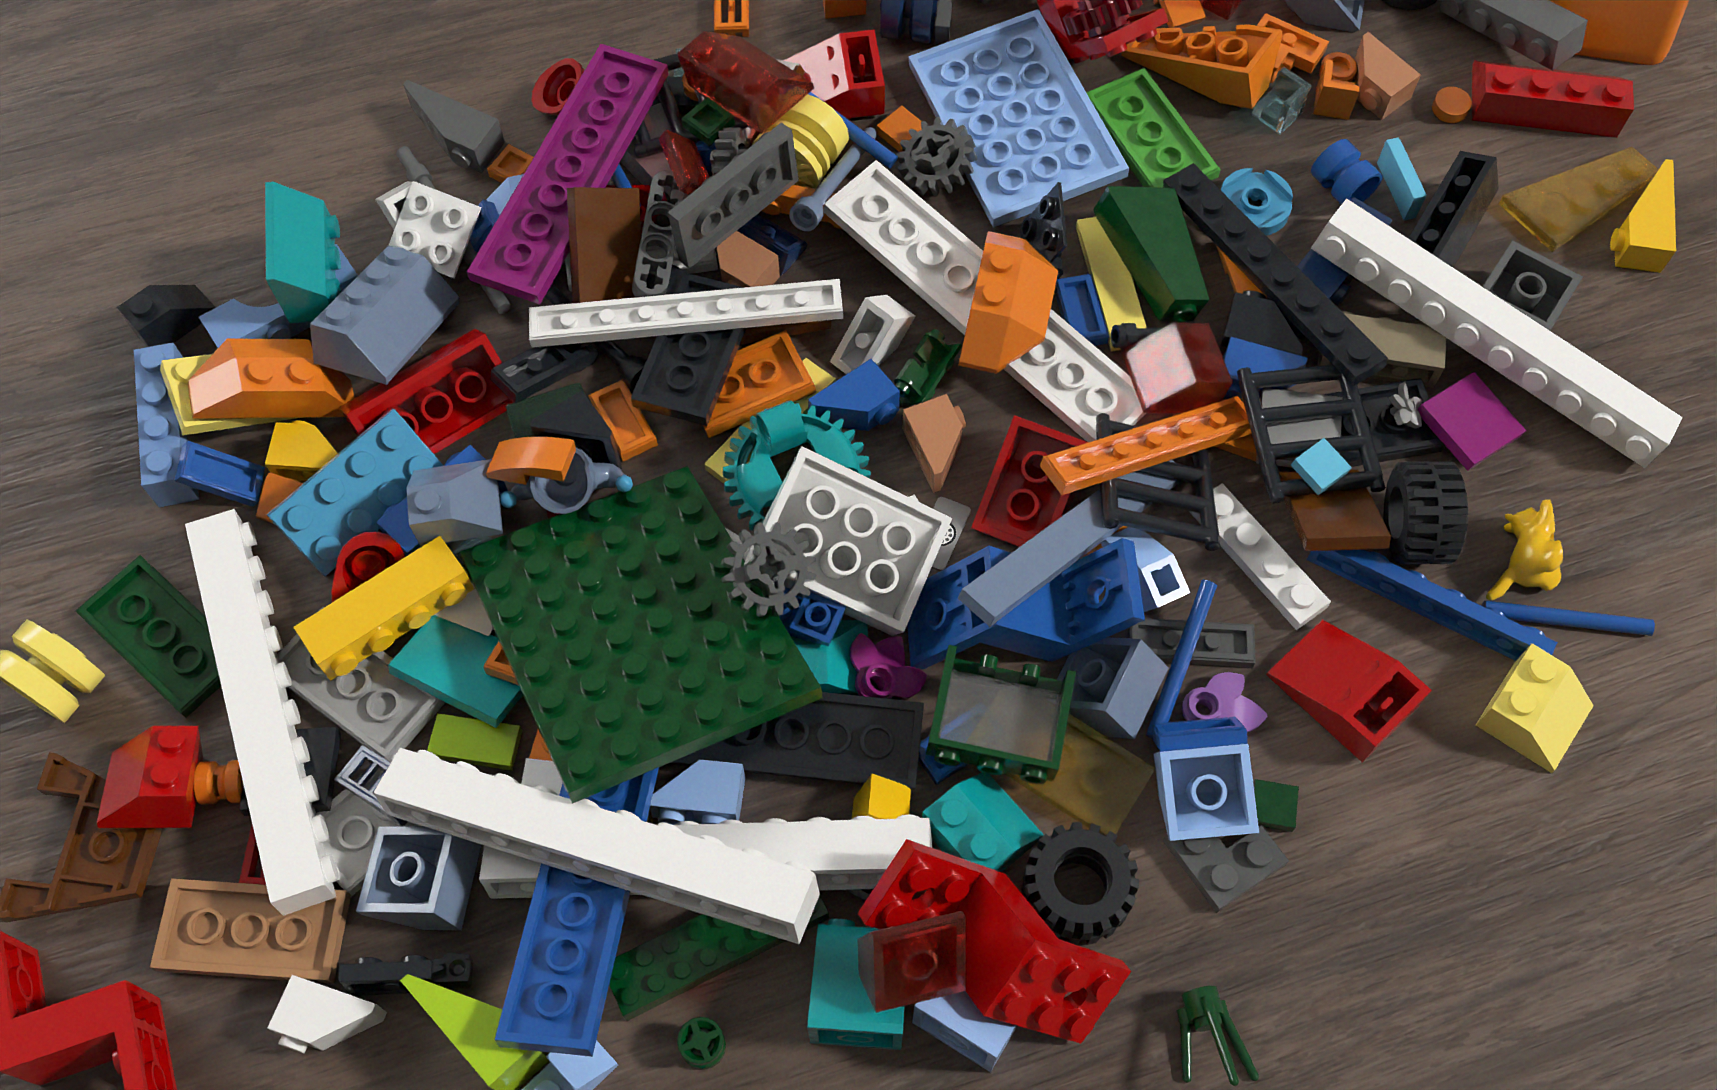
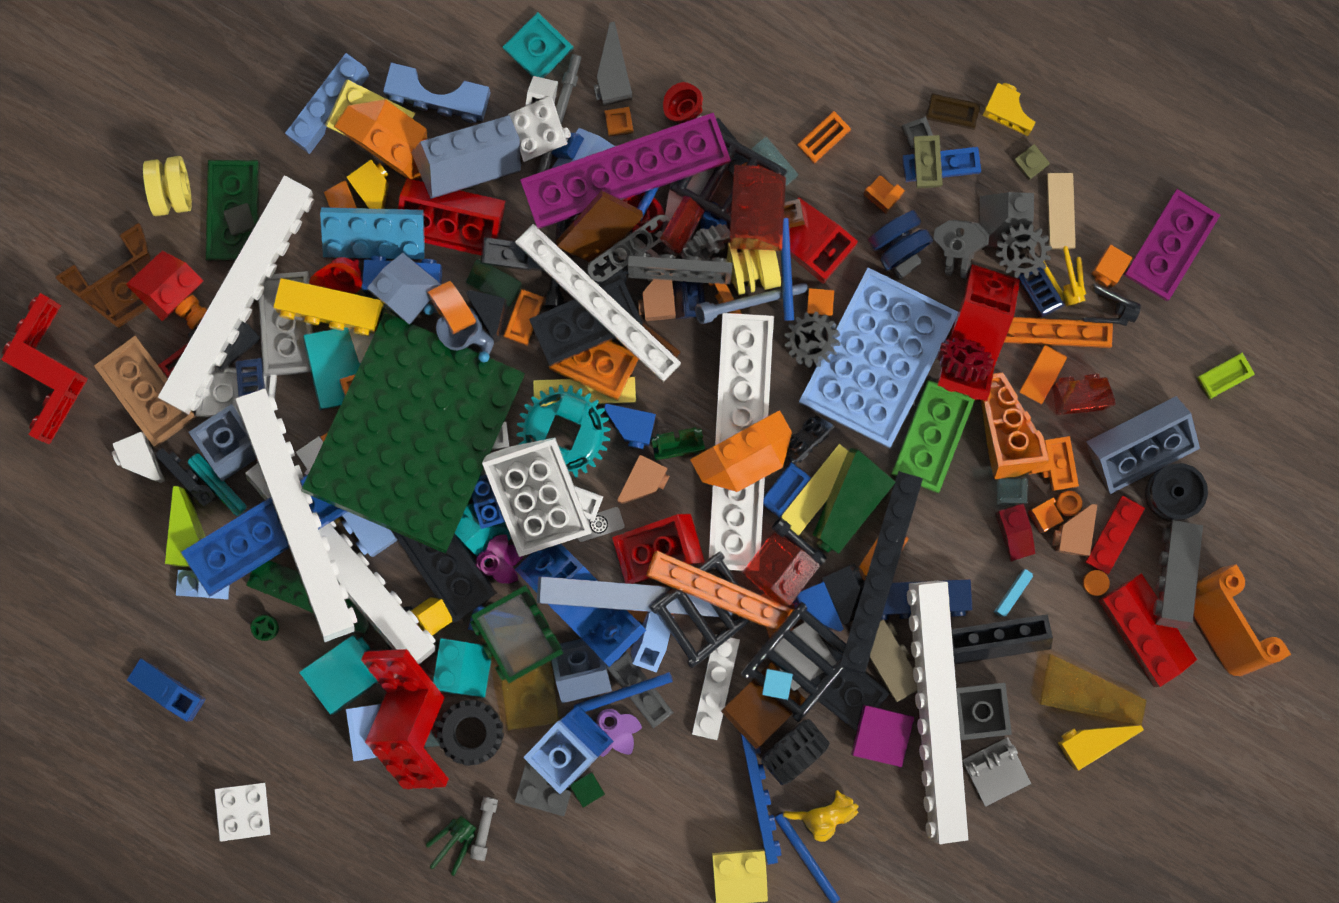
camera: 45 degrees right, 20 degrees up
black slope [116,285,216,347] -> none
blue tile [175,441,265,507] -> none
teal slope [265,182,341,324] -> none
lime tile [427,713,522,770] -> none
dark green tile [682,97,735,147] -> none
dark grey gear [721,522,817,617] -> none
white slope [830,295,916,374] -> none
clear red slope [857,911,966,1013] -> none
dark azure plate [1221,168,1293,236] -> none
red slope [1266,620,1432,763] -> none
blue wheel [1311,139,1383,205] -> none
light grey plant [1388,382,1422,429] -> none
none -> teal axle [187,453,247,516]
none -> clear smoke tile [223,203,256,236]
none -> light grey bar [470,796,498,861]
none -> teal tile [503,12,574,78]
none -> light grey hinge [962,737,1031,807]
none -> dark red slope [995,504,1036,561]
none -> red plate [1084,496,1145,575]

